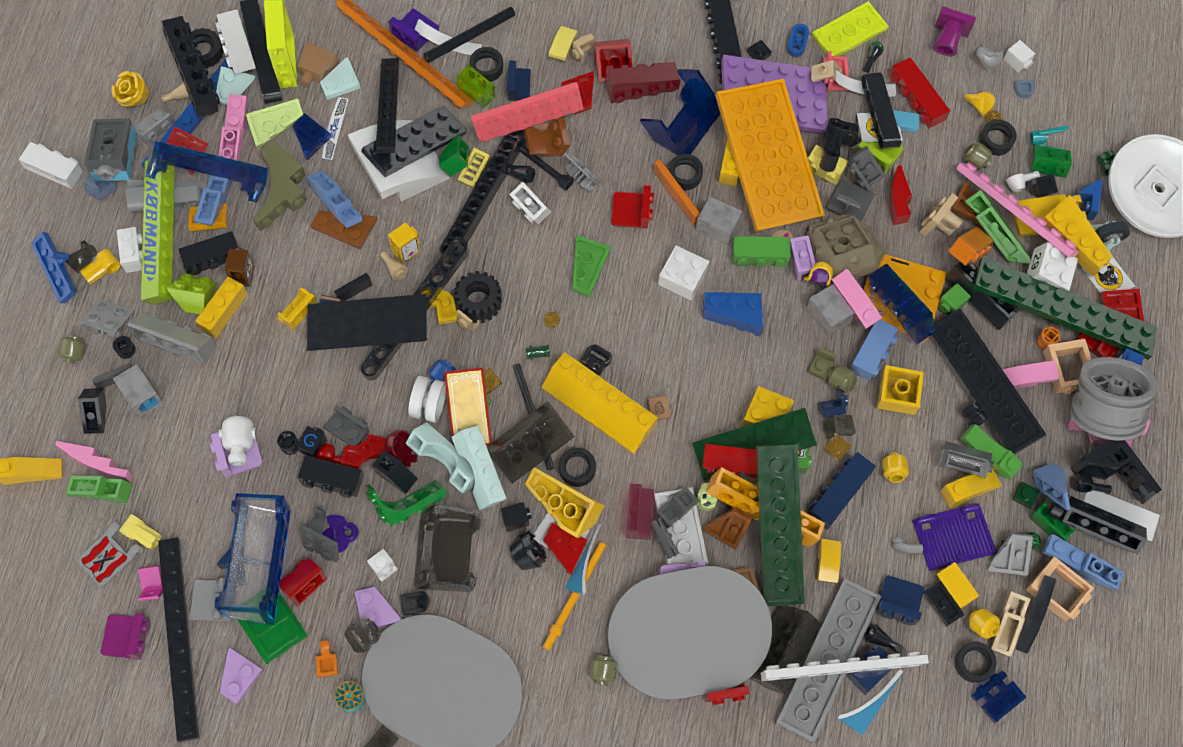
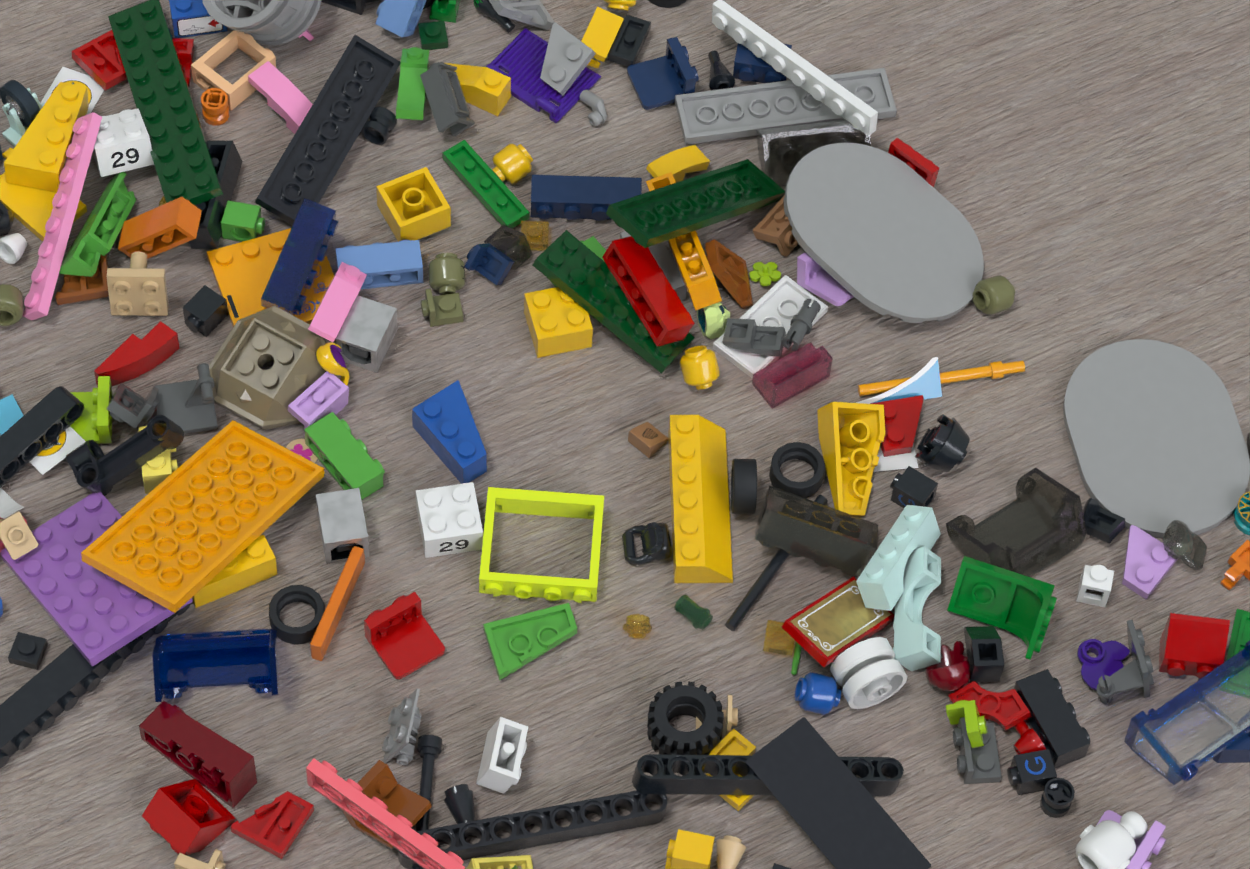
camera: 130 degrees left, 10 degrees down
dark azure sticker [838,669,903,736] -> none
none -> black brick [183,285,228,337]
none -> green plate [442,140,530,232]
none -> neon yellow window [479,487,604,603]
none -> light grey wing [540,22,596,96]
none -> yellow head [680,345,720,390]
none -> black tyre [731,459,757,514]
none -> lime plant [749,262,781,286]
none -> lime bracket [945,700,987,748]

